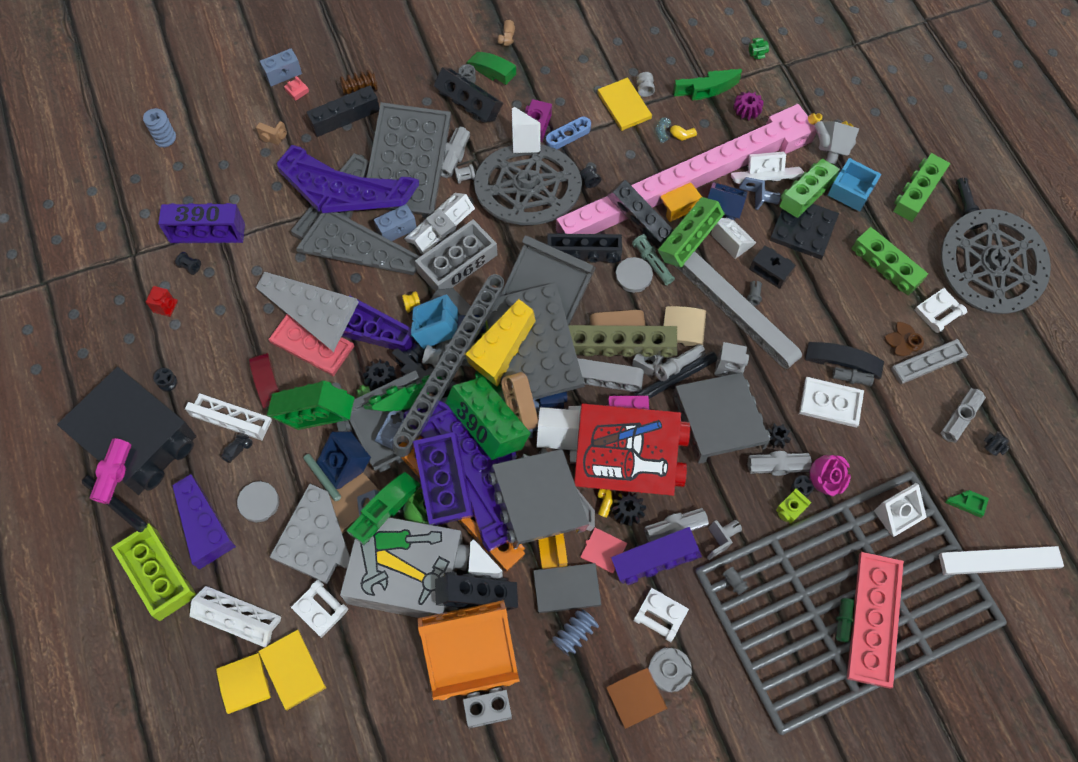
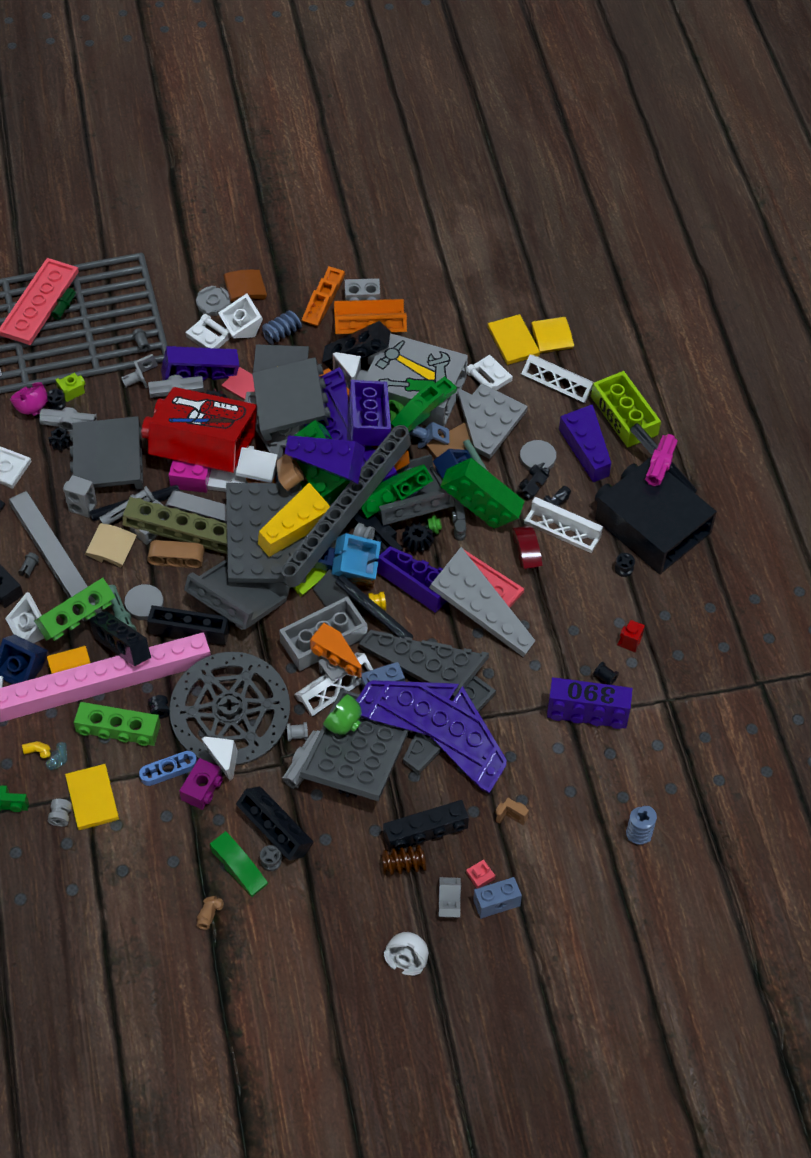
camera: 170 degrees left, 10 degrees down
none -> bright green brick [74,702,160,746]
none -> white slope [218,294,263,338]
none -> dark purple wedge [284,435,365,484]
none -> orange slope [301,266,345,327]
none -> orange slope [310,623,362,678]
none -> bright green cylinder [323,694,362,735]
none -> black axle [335,575,413,639]
none -> white cylinder [384,932,429,975]
none -> light grey slope [439,877,461,917]
none -> black hinge [516,463,550,500]

